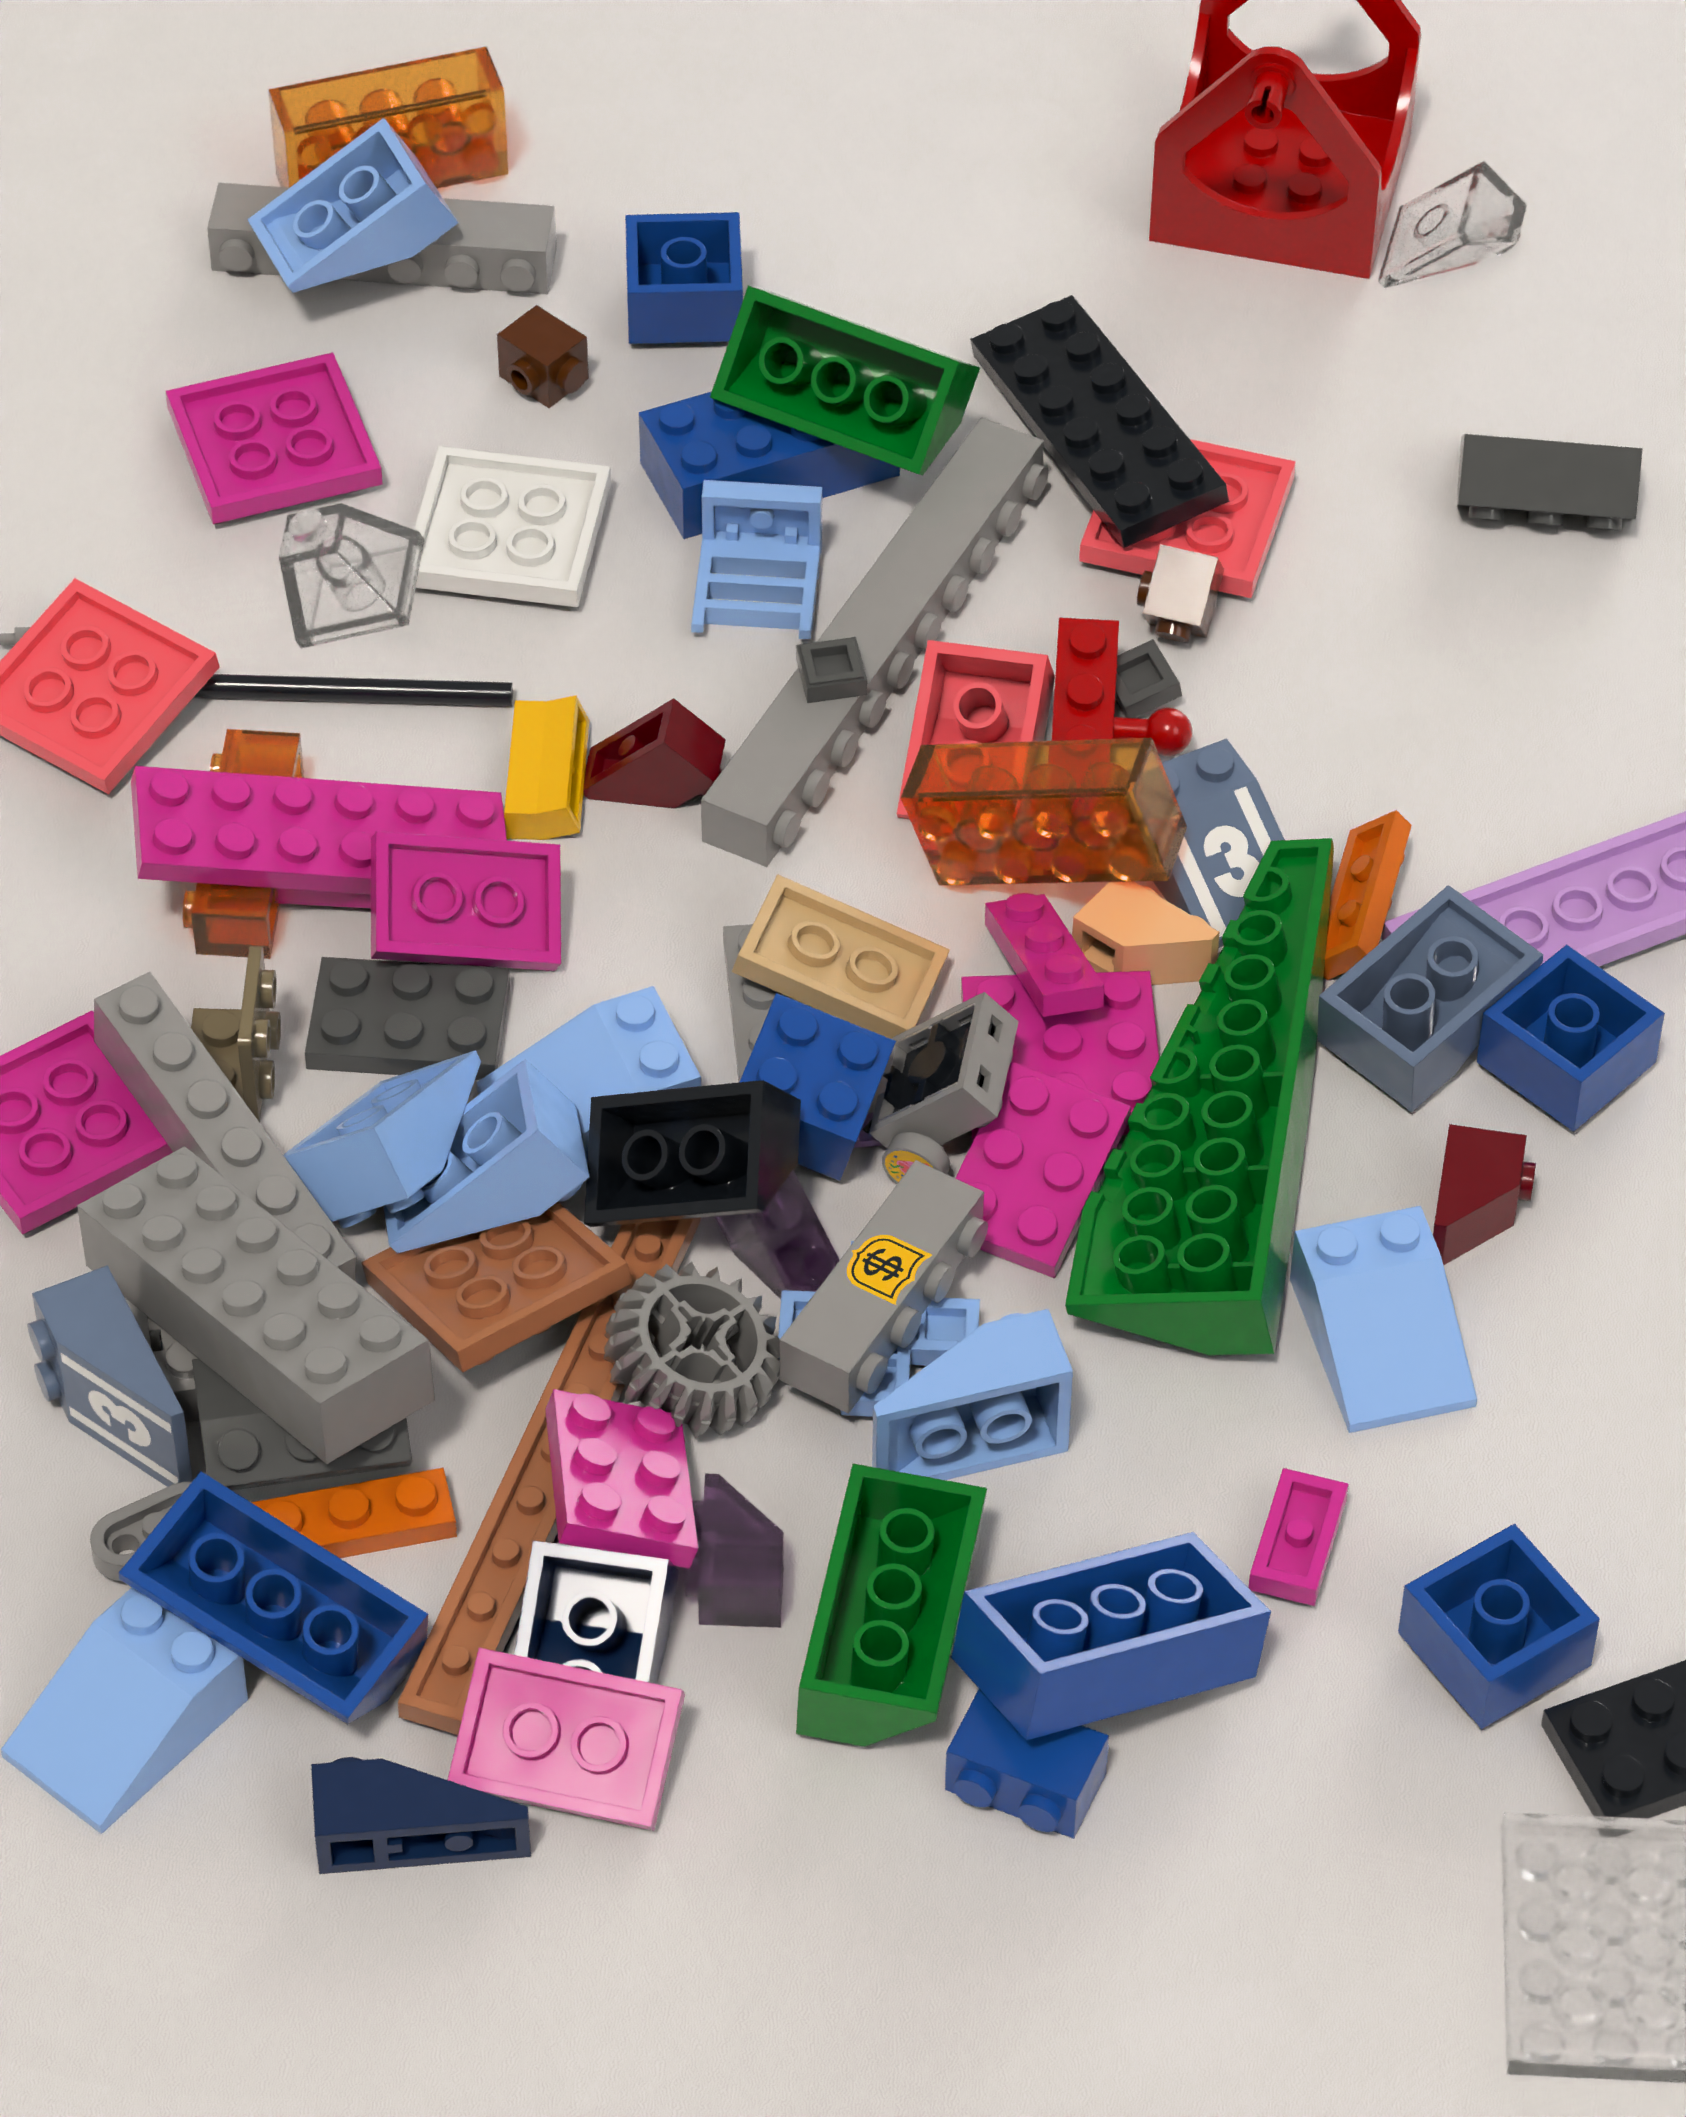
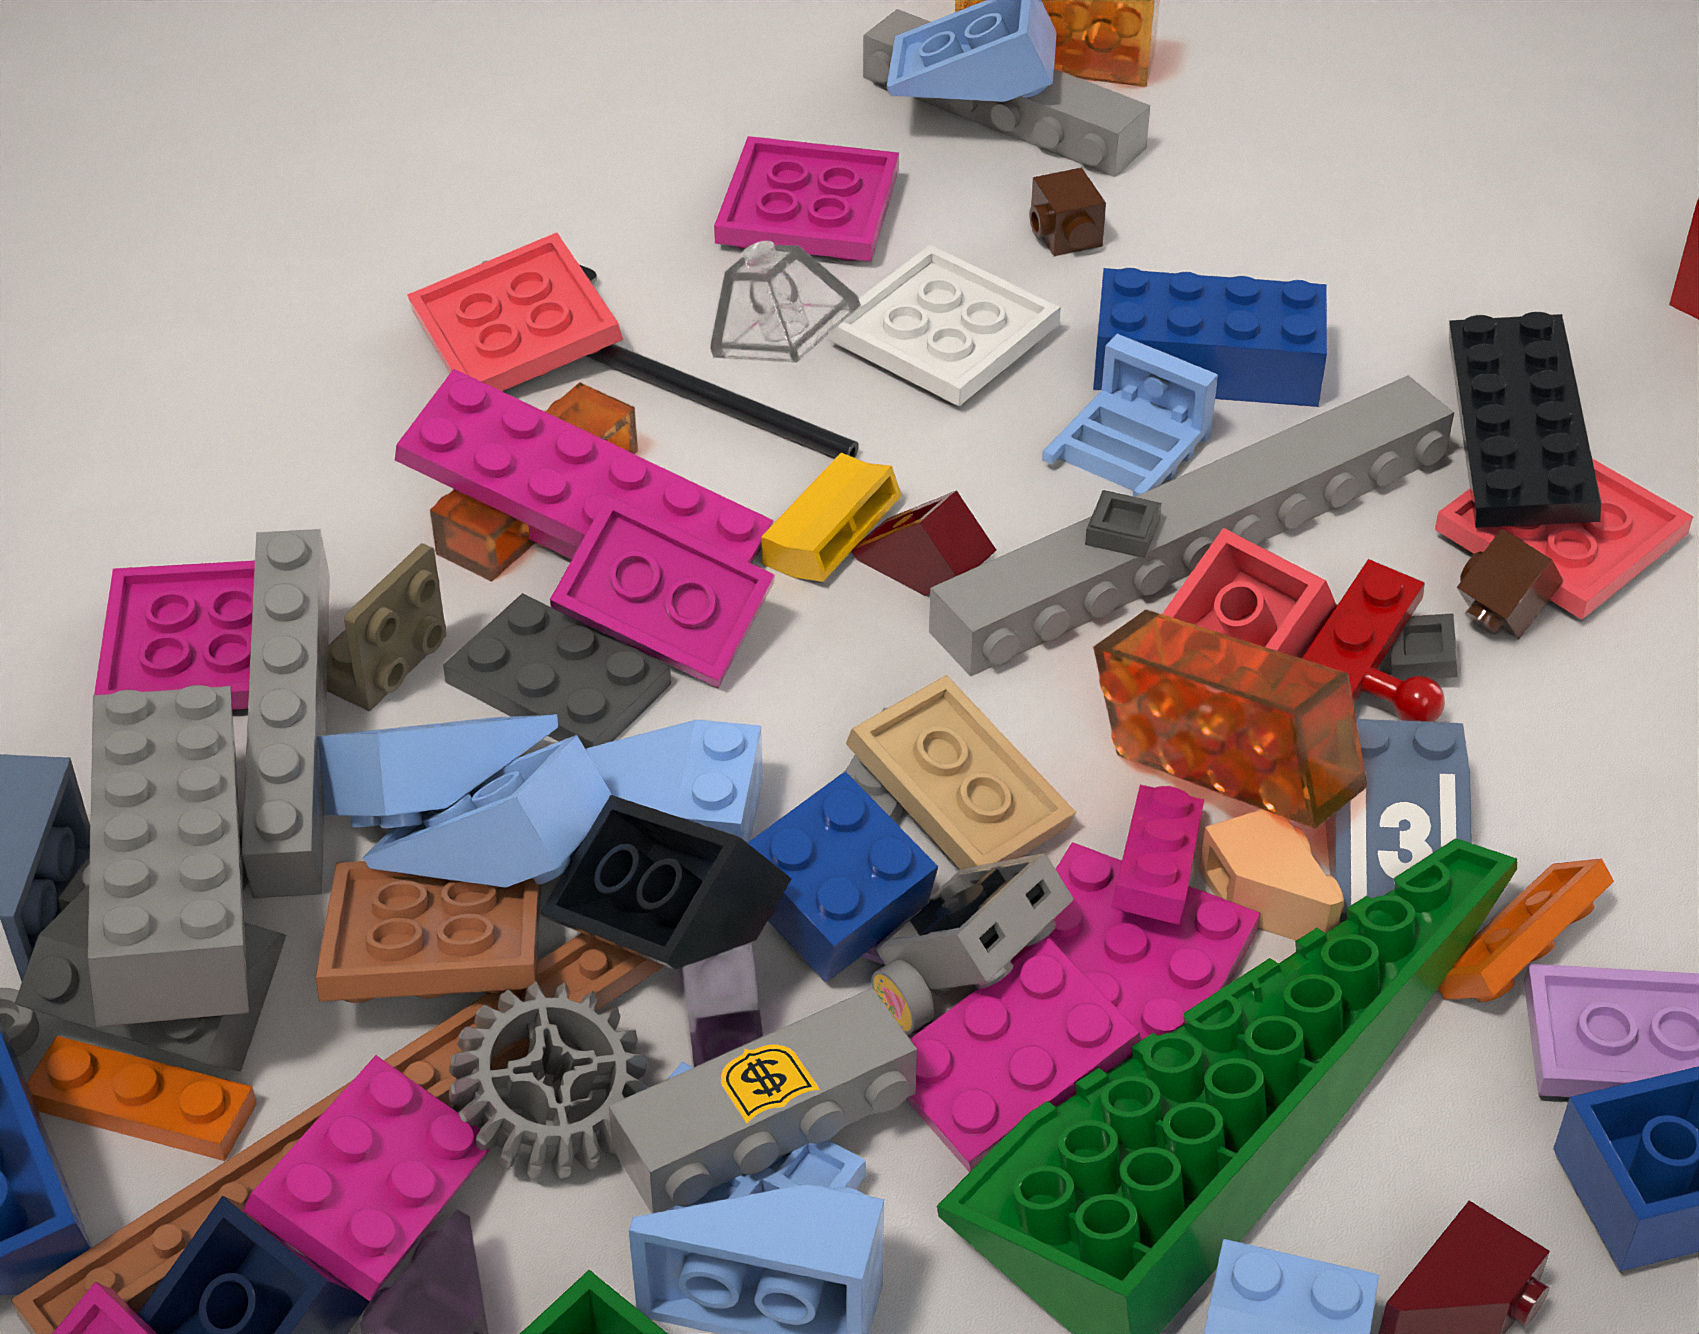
camera: 30 degrees right, 5 degrees down
blue brick [625,212,743,344] -> none
green slope [710,285,980,476] -> none
sand blue slope [1318,885,1544,1112] -> none

